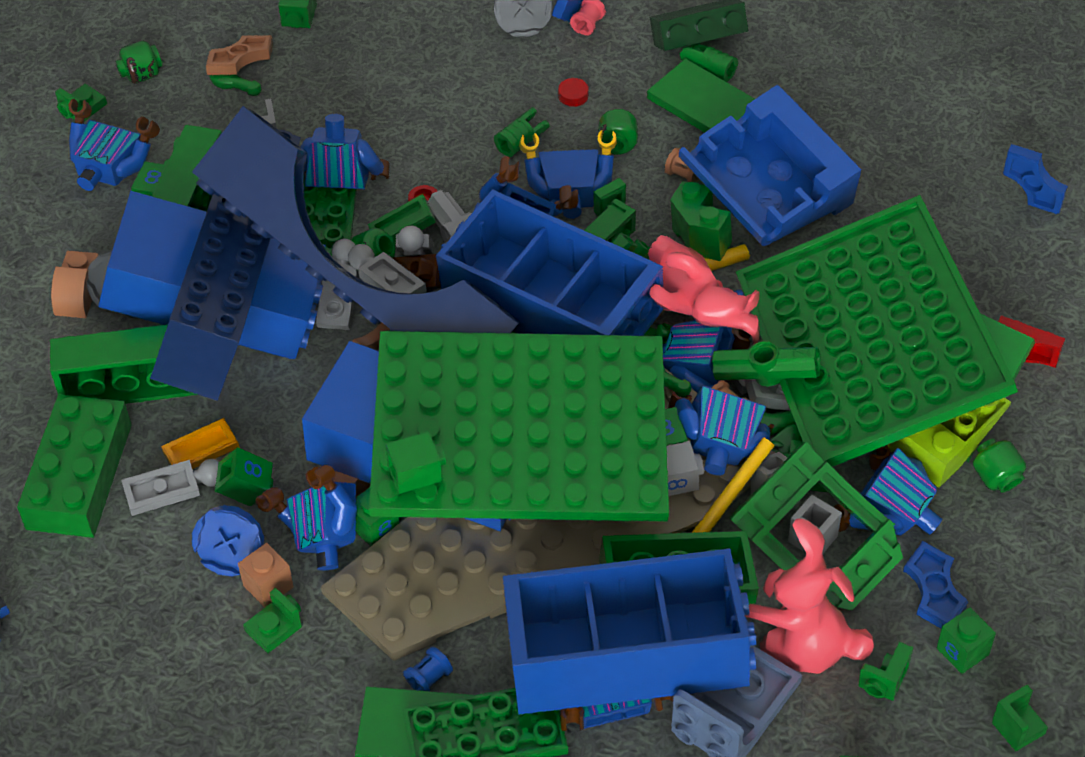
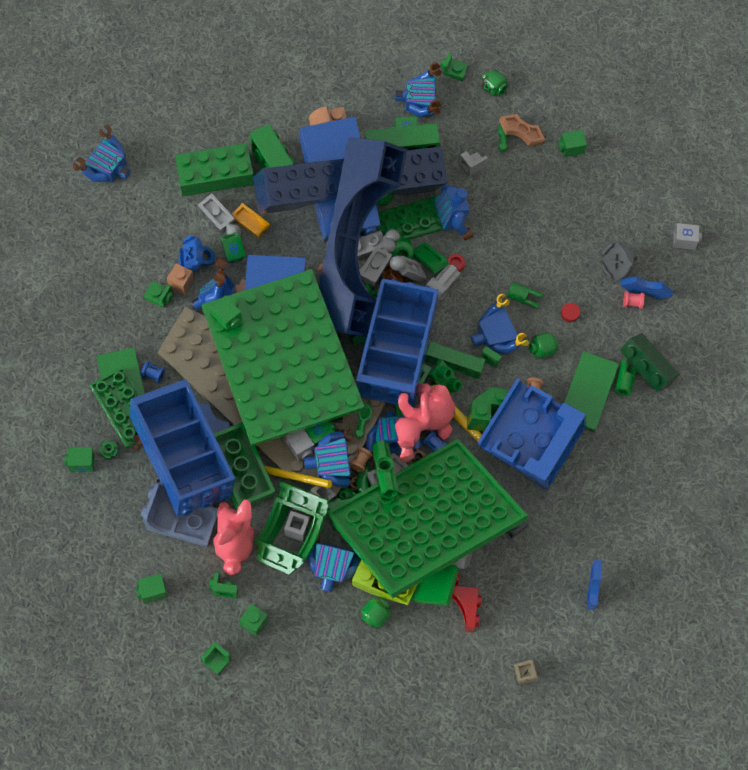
camera: 65 degrees right, 15 degrees up
torso [479,156,579,217] -> none
blue tile [903,541,968,629] -> none

